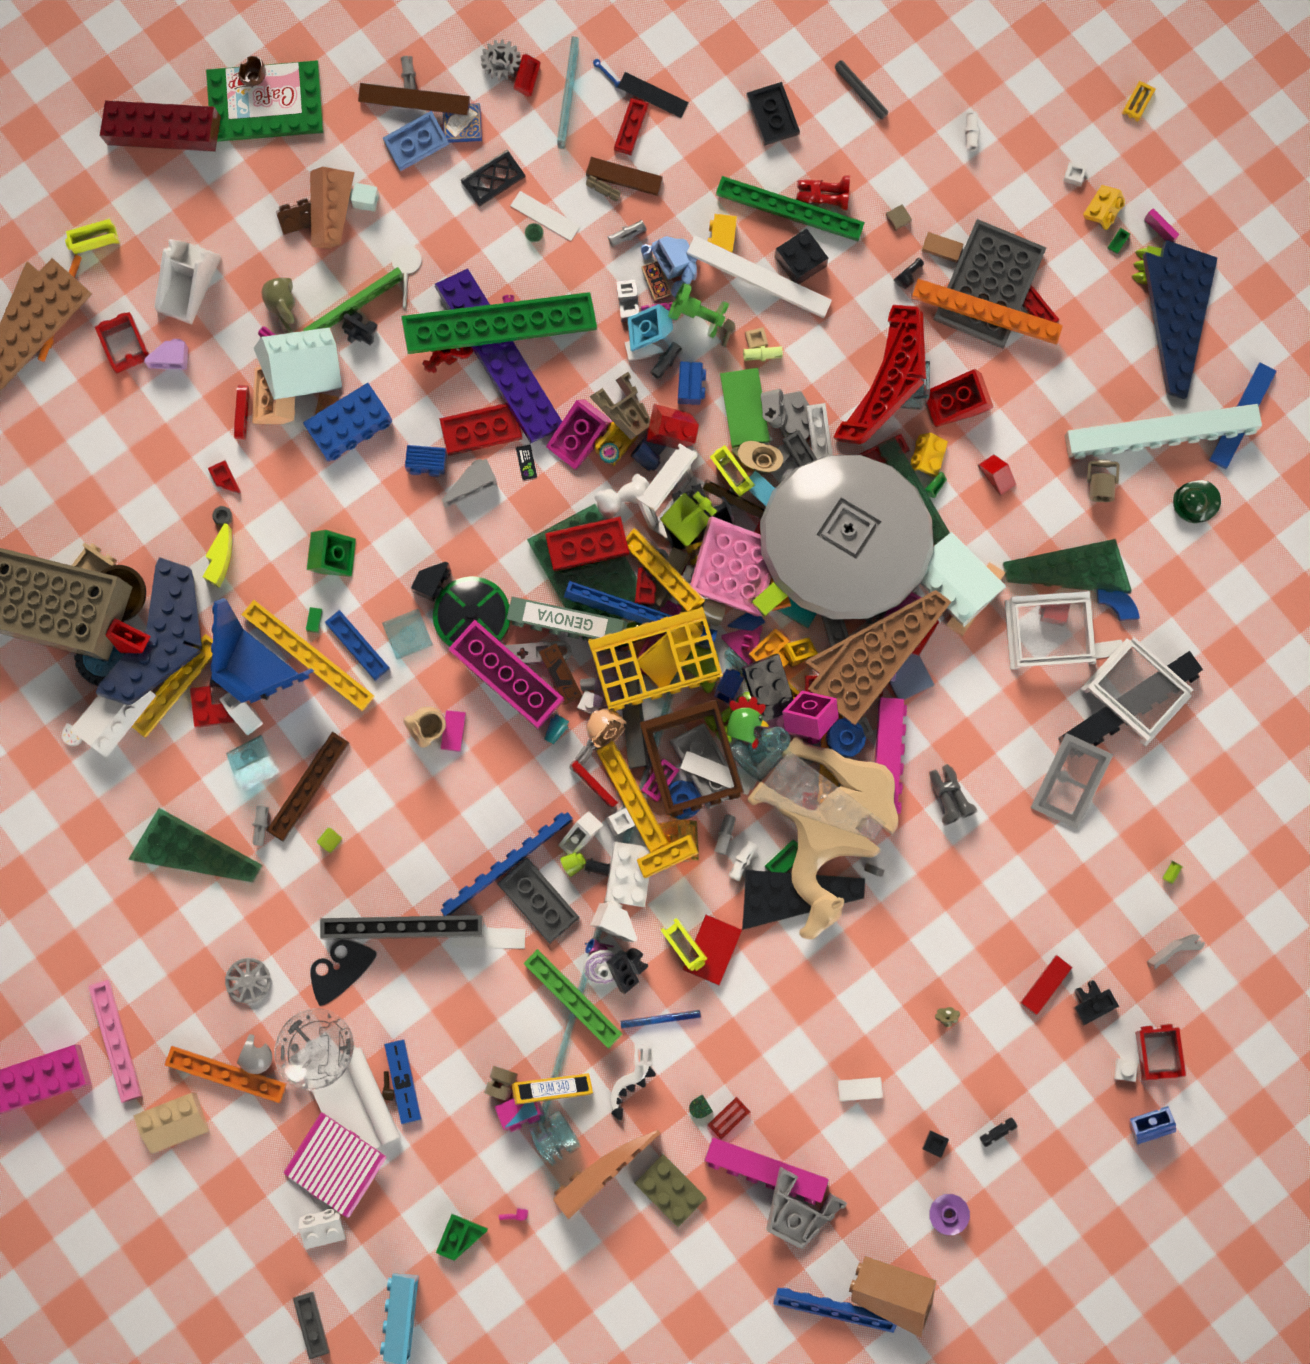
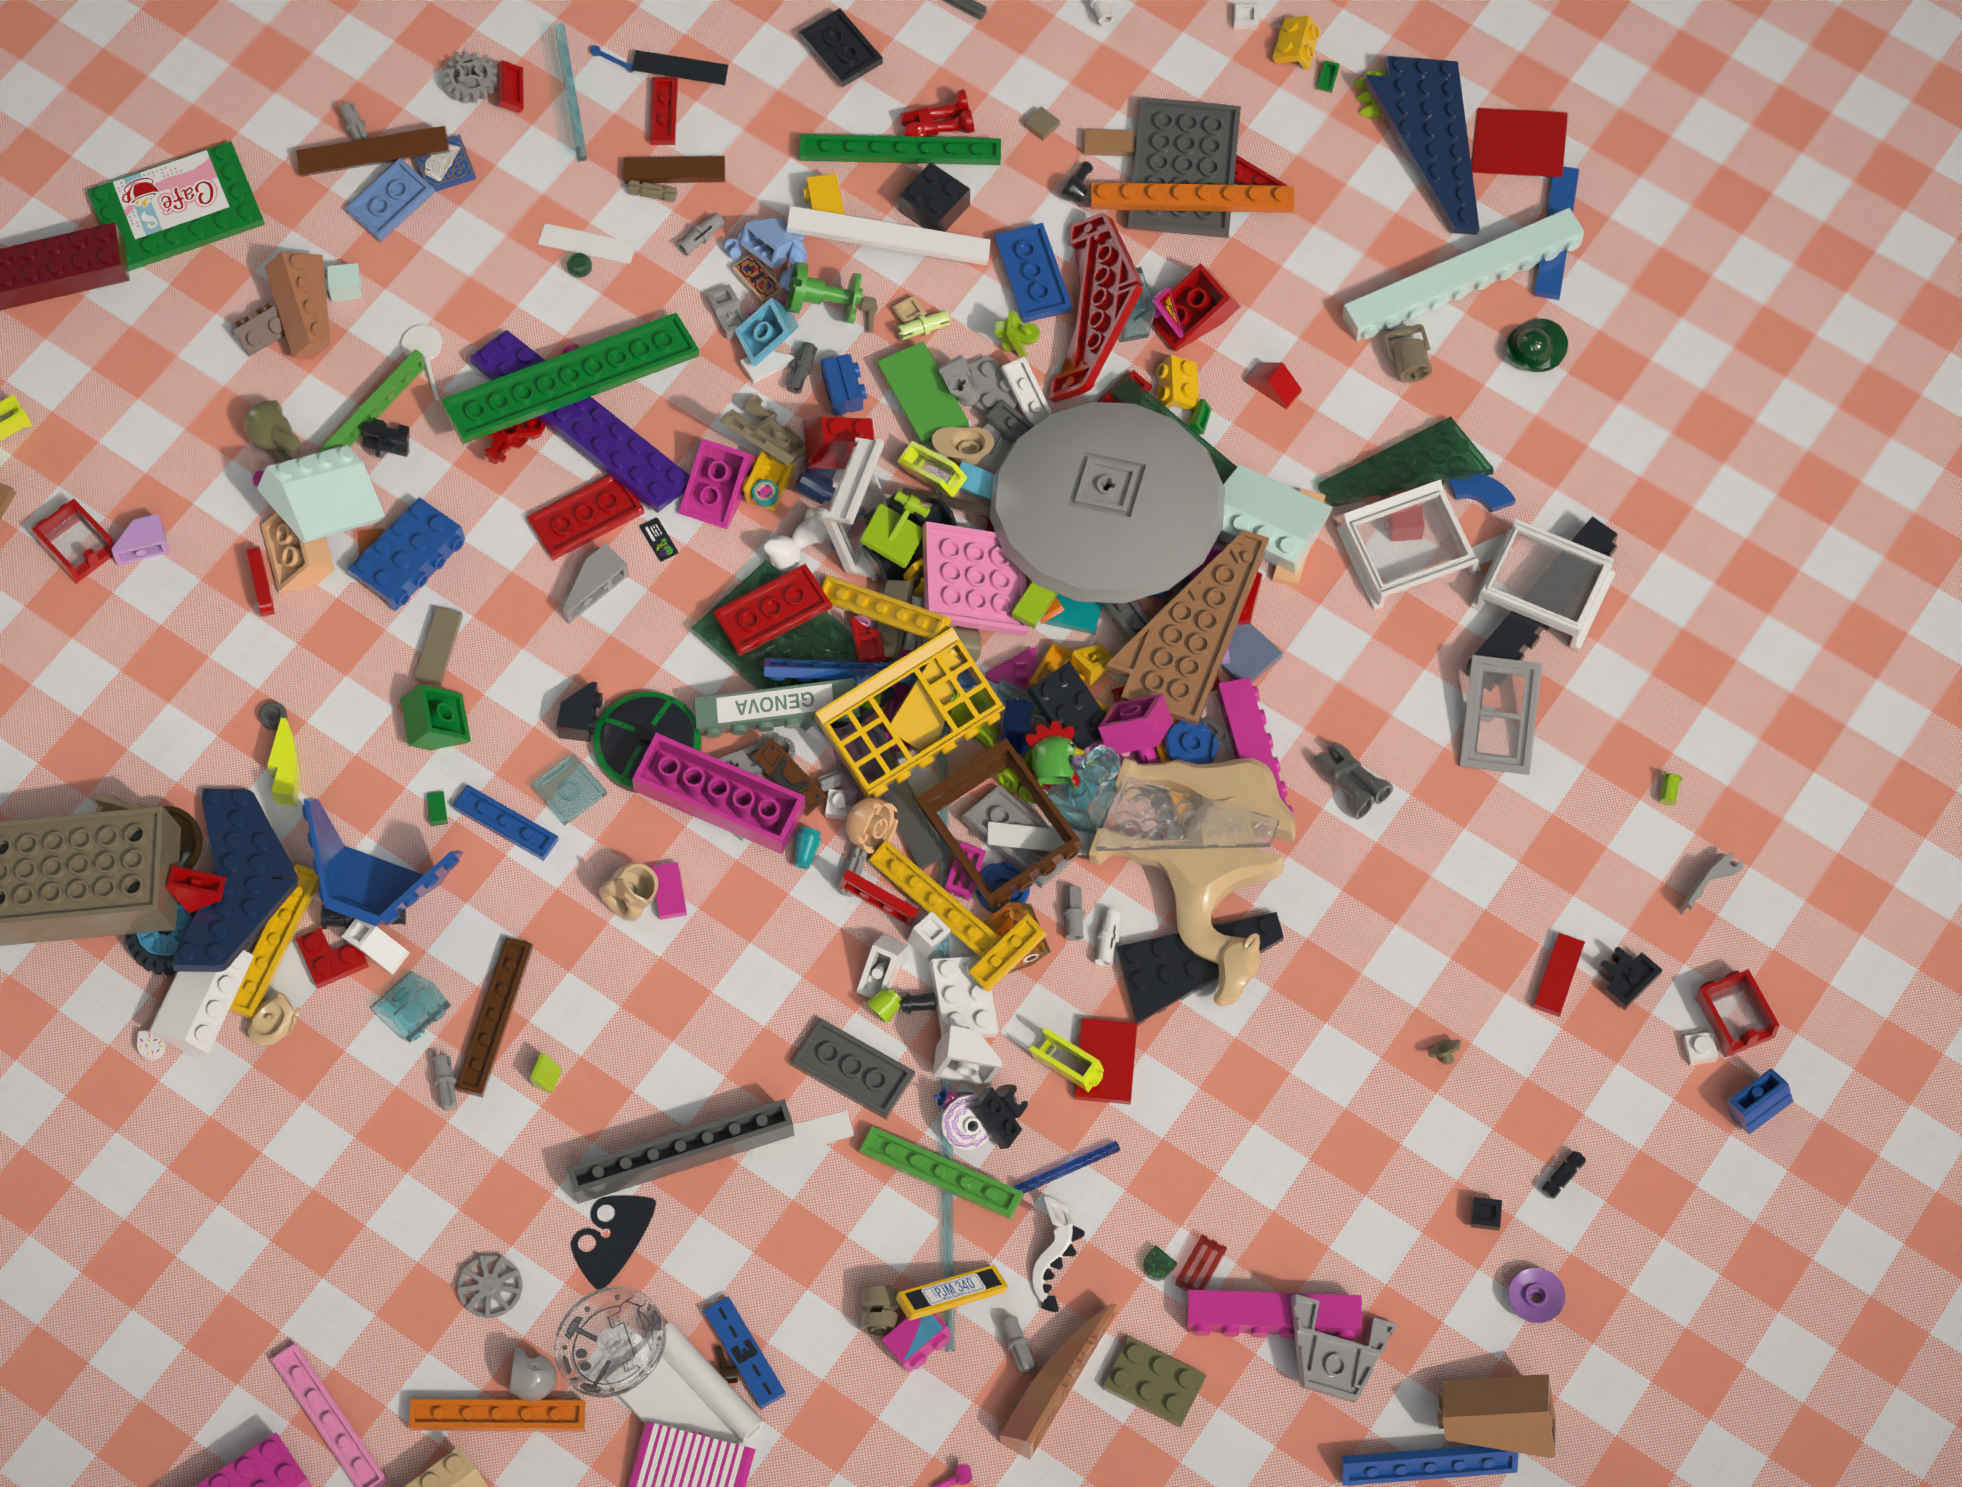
camera: 15 degrees left, 15 degrees down
clear green wing [128,808,263,883] -> none
white ladder [154,239,221,324] -> none
red tile [208,460,241,494] -> none
reddish brown hair [238,56,266,87] -> none
yellow plate [241,600,375,712] -> none
blue brick [405,445,447,477] -> none
blue plate [441,812,573,916] -> none
black window [461,150,526,207] -> none
clear light blue wheel [529,1110,581,1166] -> none
blue sticker [727,613,765,631] -> none
green tile [764,839,798,873] -> none
white slope [838,1077,883,1101] -> none
dark grey tile [864,863,885,877] -> none
dark pink tile [1144,209,1179,242] -> none
none -> tan hat [247,992,300,1046]
none -> dark tan tile [414,607,463,686]
none -> blue plate [994,223,1072,323]
none -> lime hips [995,311,1040,358]
none -> light grey axle [1000,1316,1035,1374]
none -> dark pink piece [1150,286,1184,338]
none -> red piece [1472,108,1568,177]

